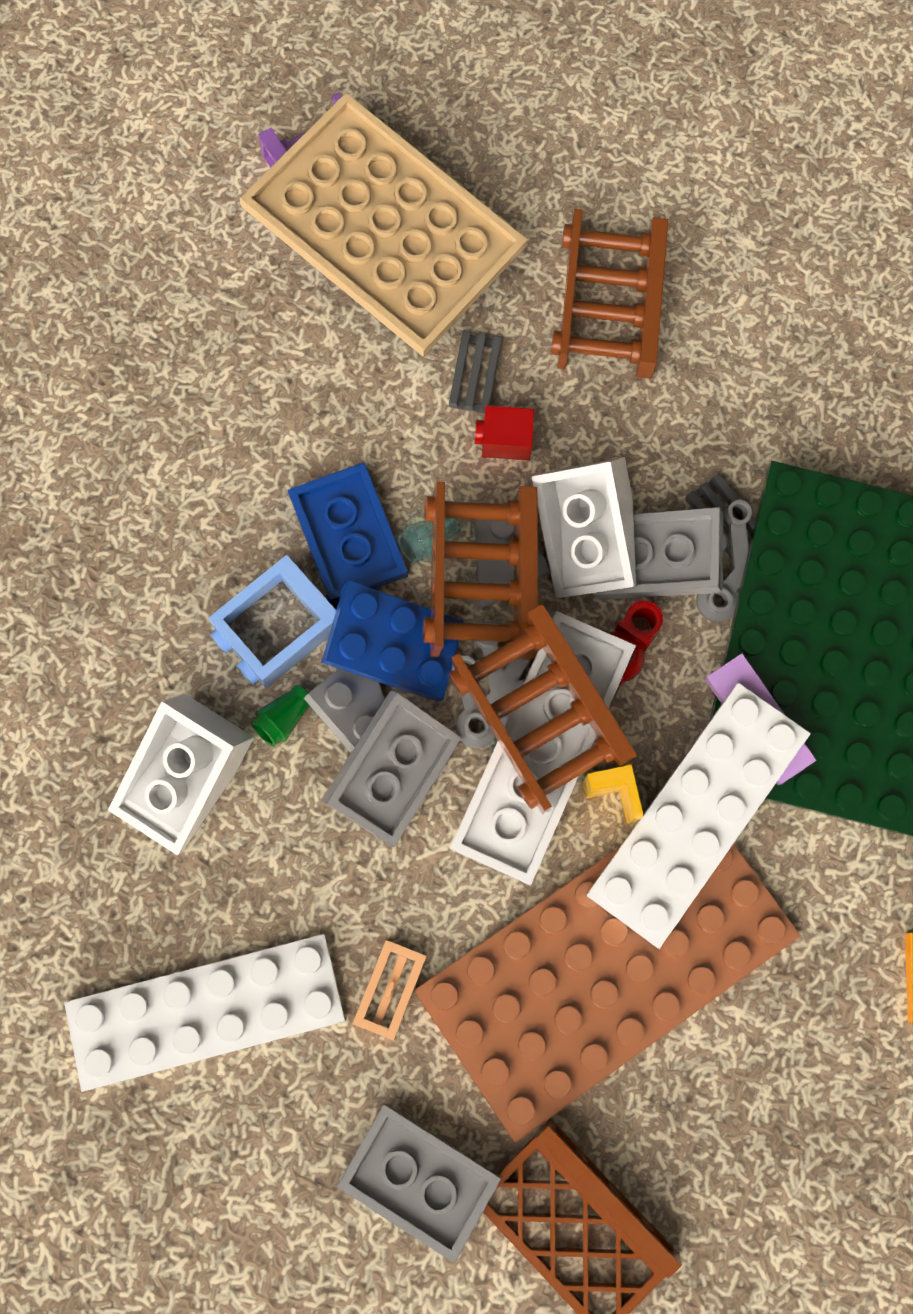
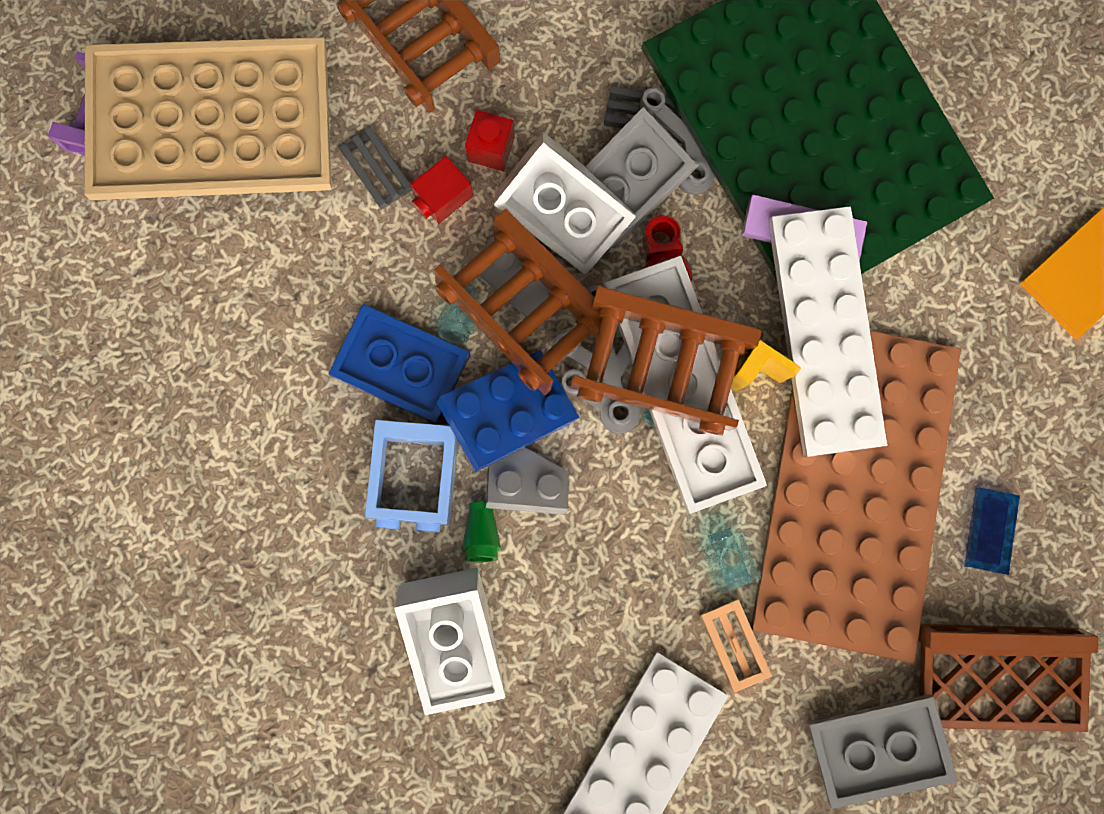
camera: 40 degrees left, 5 degrees up
light grey plate [321,691,461,847] -> none
none -> red brick [465,110,515,172]
none -> clear light blue brick [701,528,761,593]
none -> clear blue tile [964,487,1020,575]

